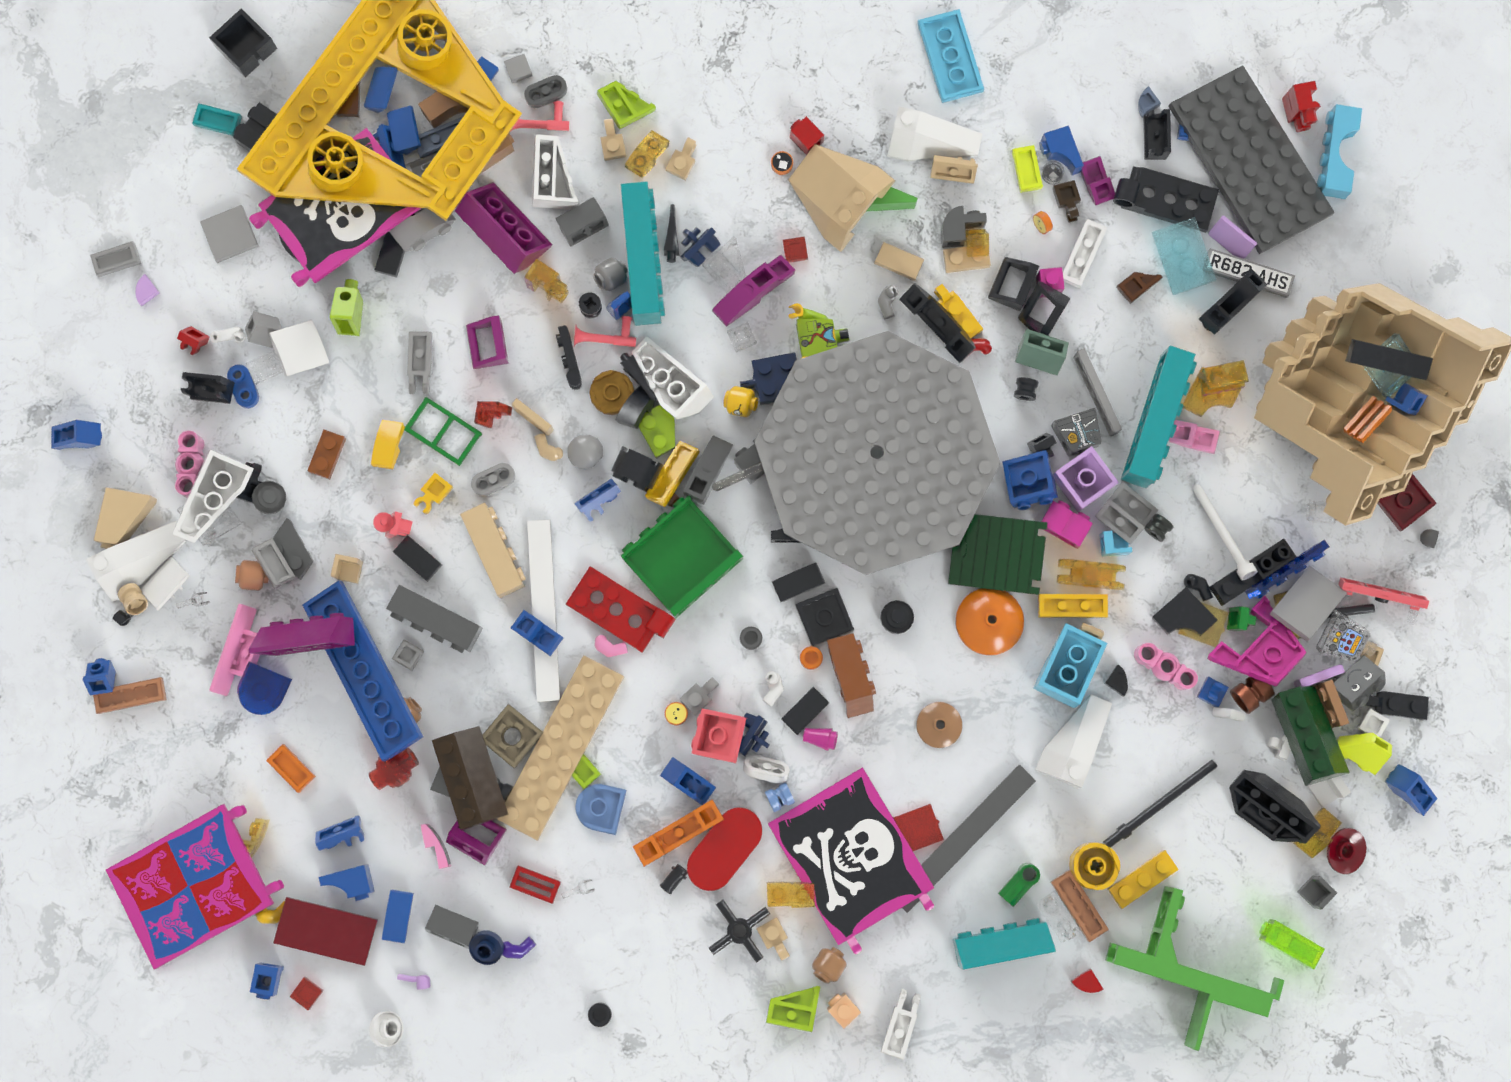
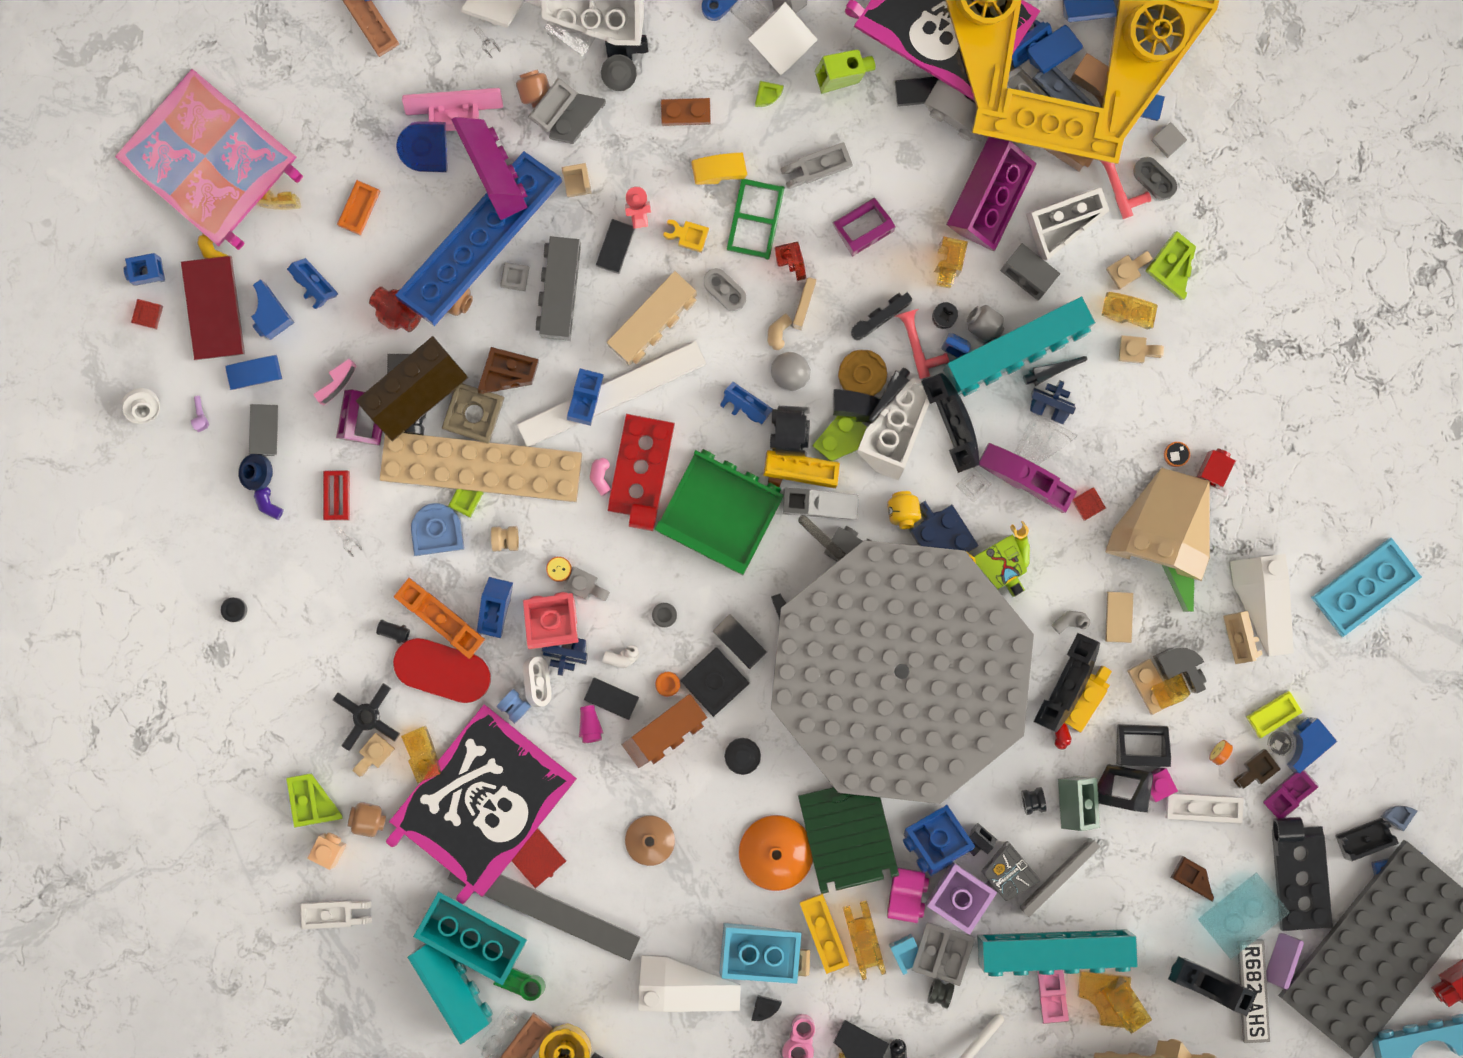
camera: 75 degrees right, 5 degrees up
none -> teal slope [413,891,528,986]
none -> reddish brown wing [478,347,539,394]
none -> tan wheel [491,526,519,552]
none -> lime tile [755,81,784,107]
none -> black slope [921,373,980,473]

